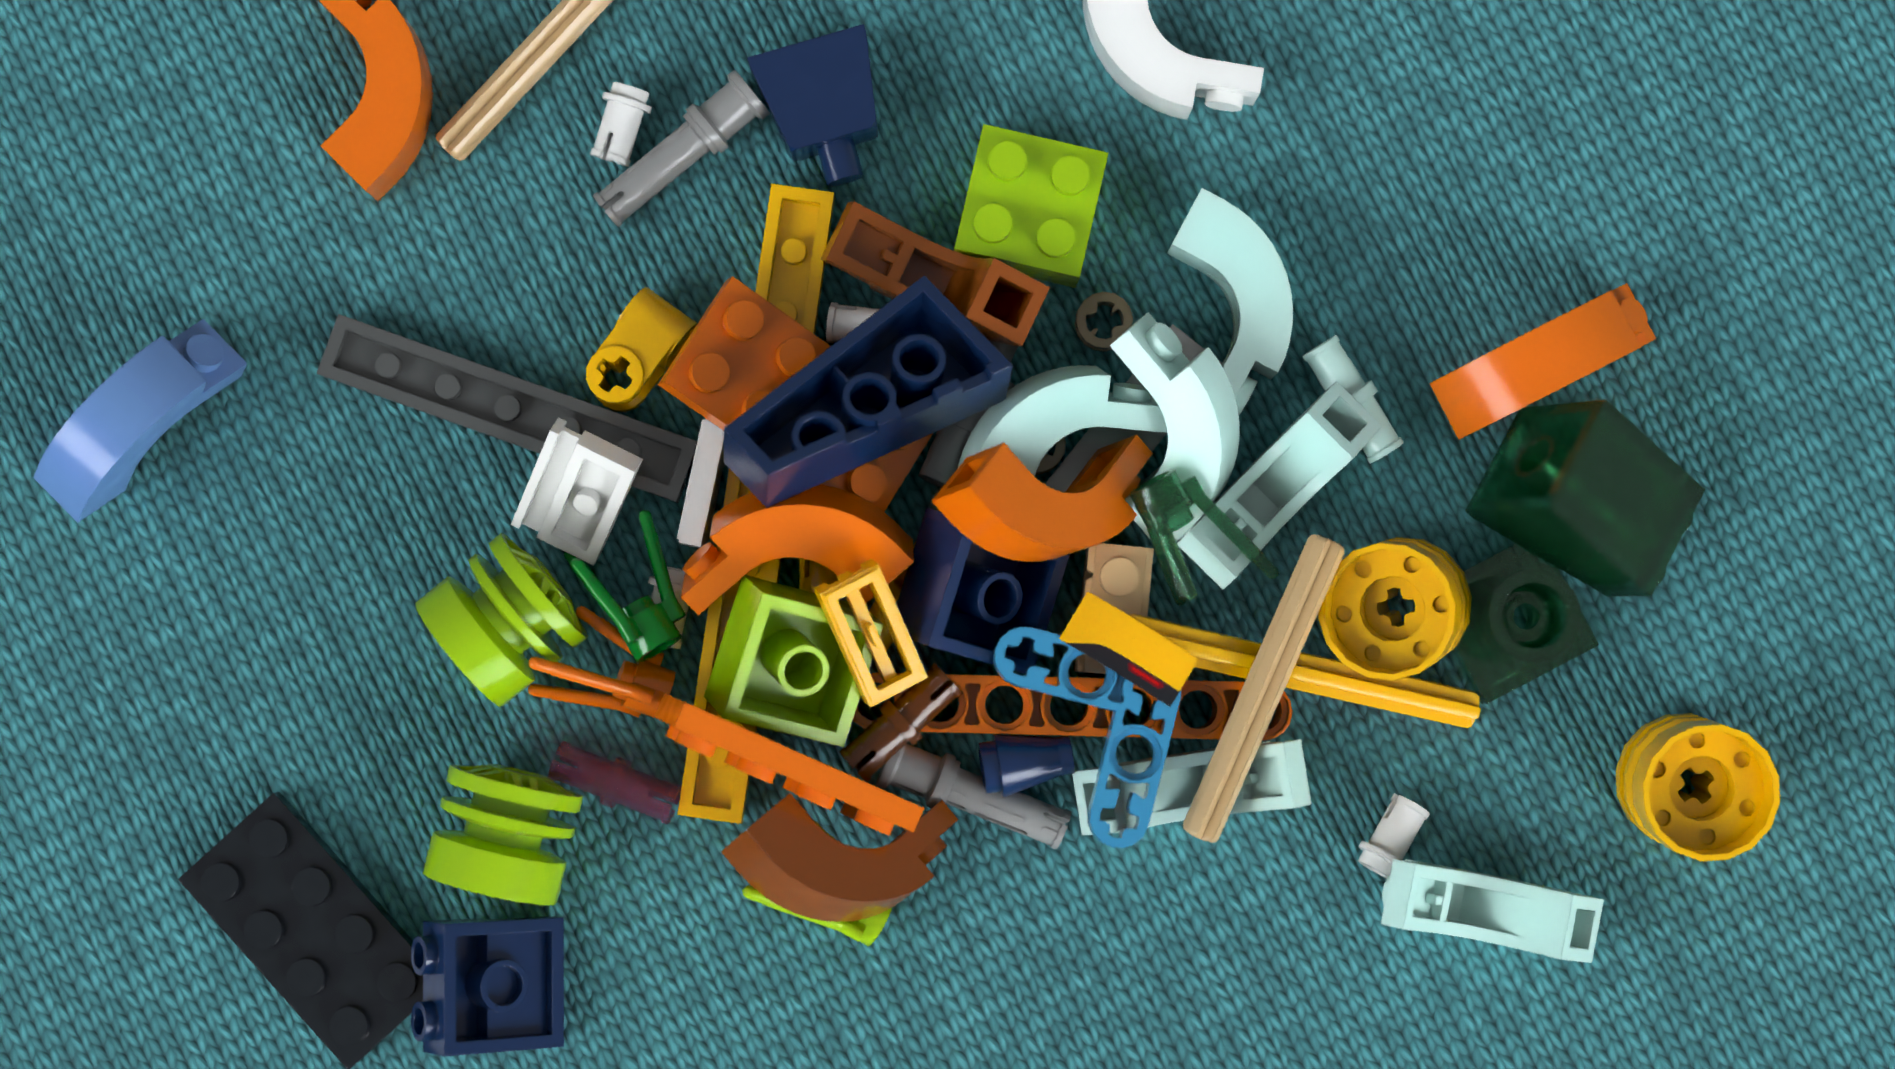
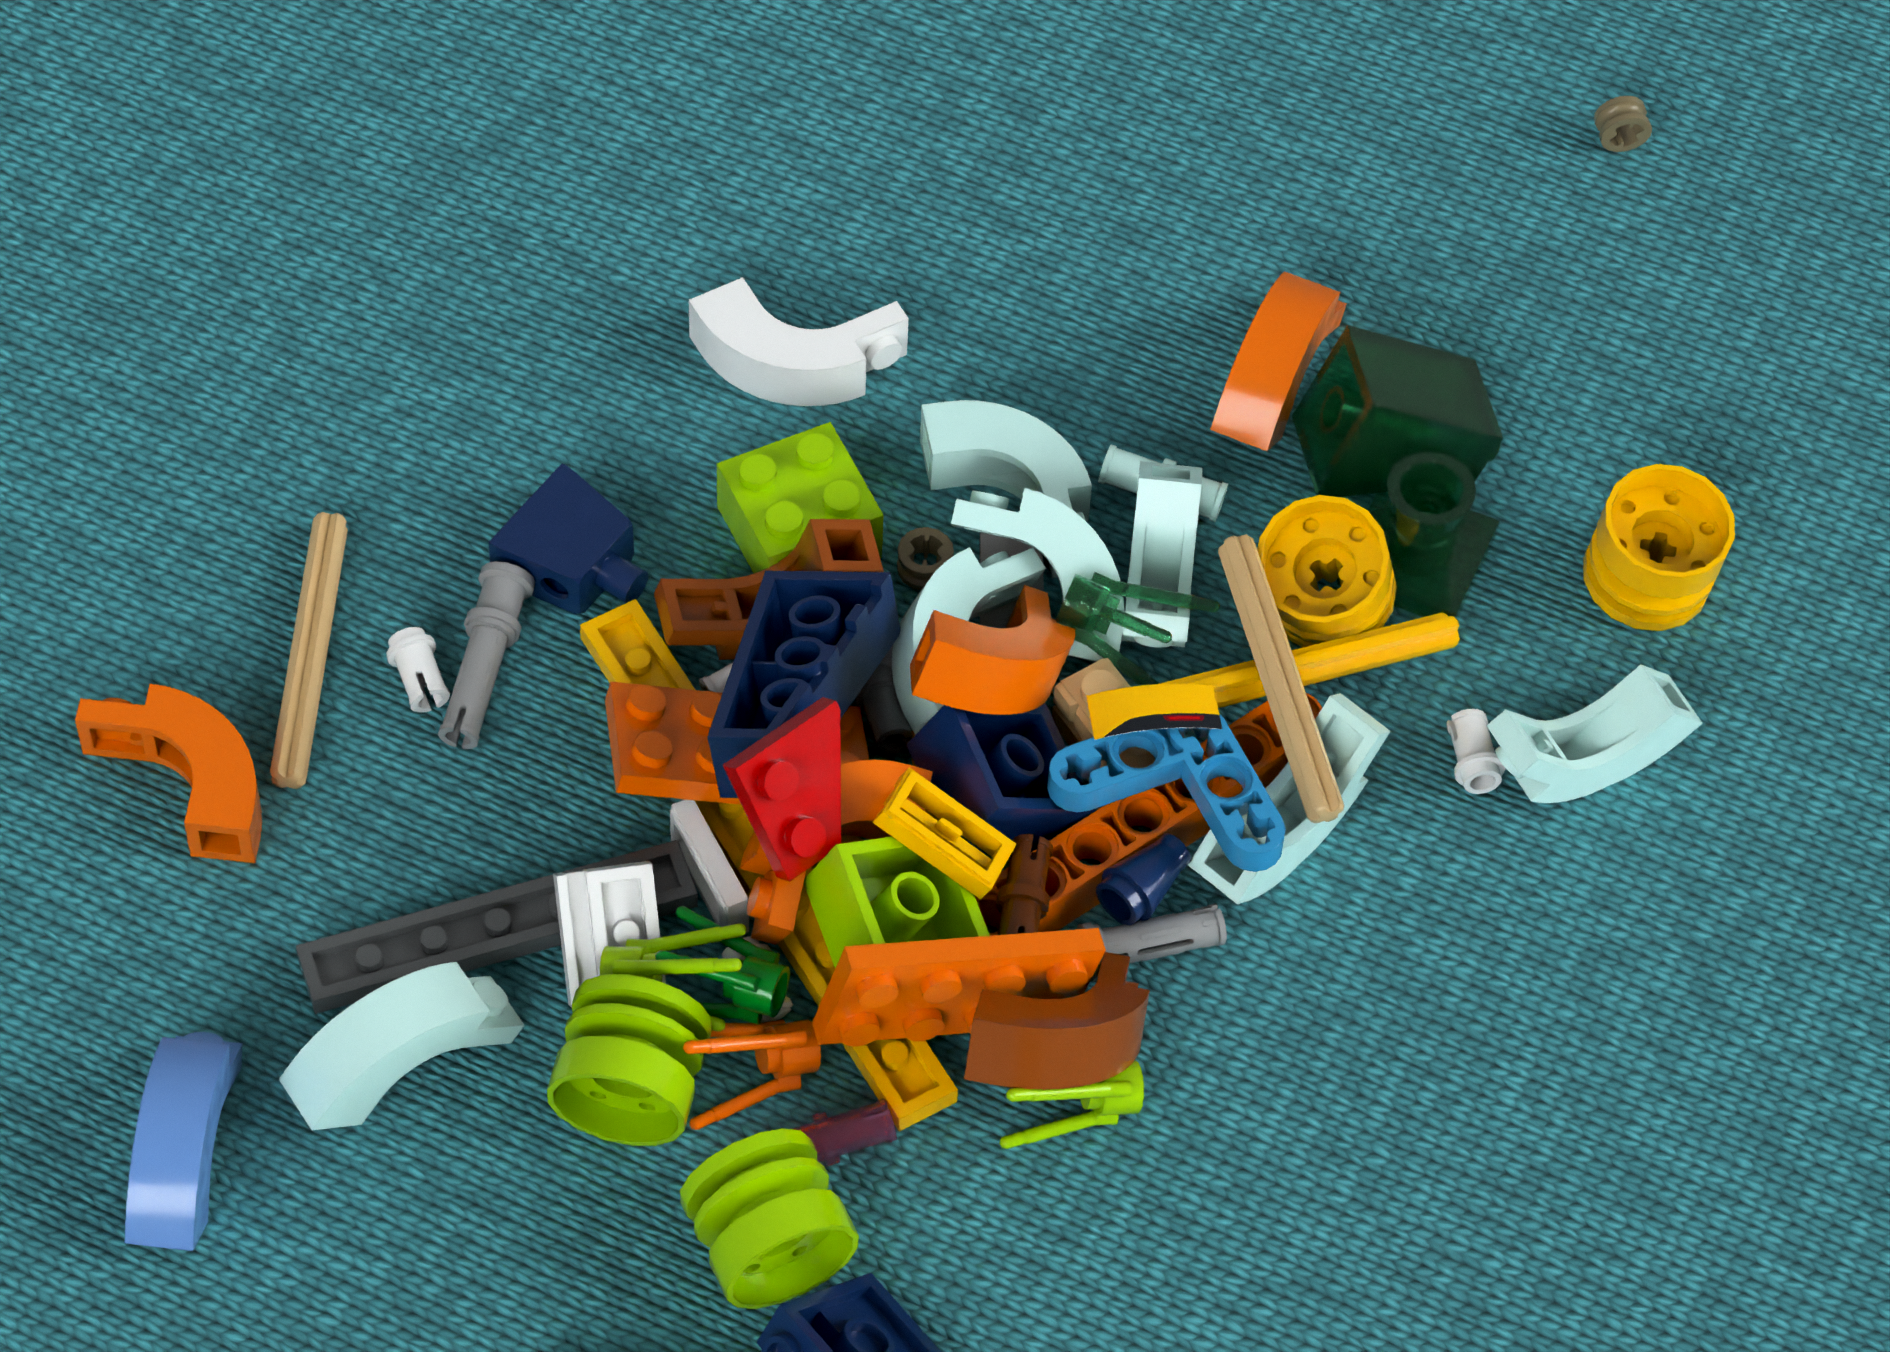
camera: 40 degrees left, 30 degrees down
yellow piece [586,287,698,412] -> none
none -> light aqua arch [279,962,525,1130]
none -> lime plant [600,923,747,1031]
none -> red wing [723,697,841,882]

